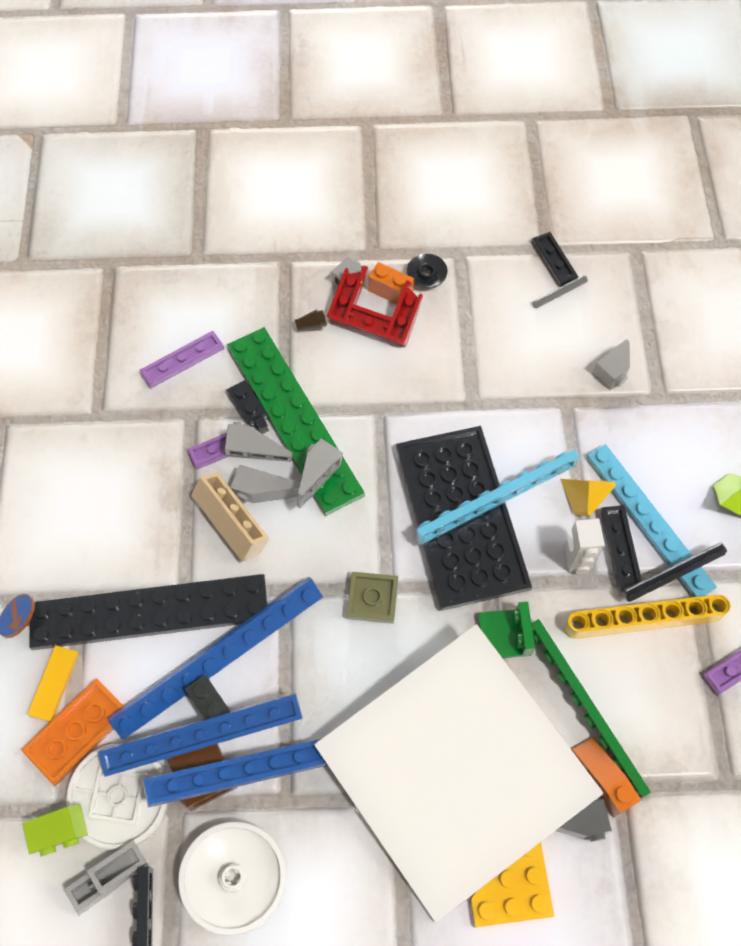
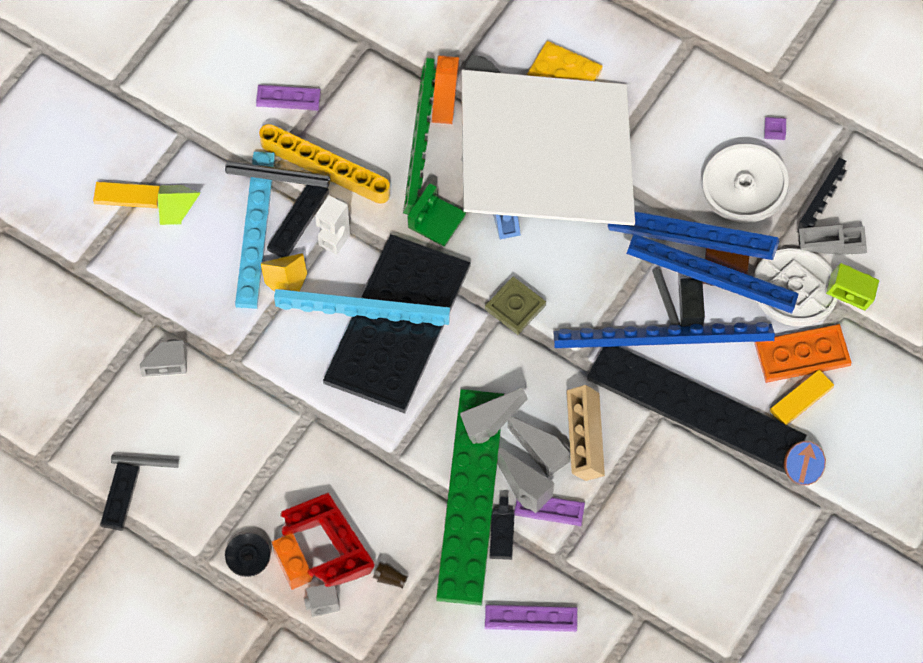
camera: 145 degrees left, 0 degrees up
none -> dark grey bar [653,268,681,326]

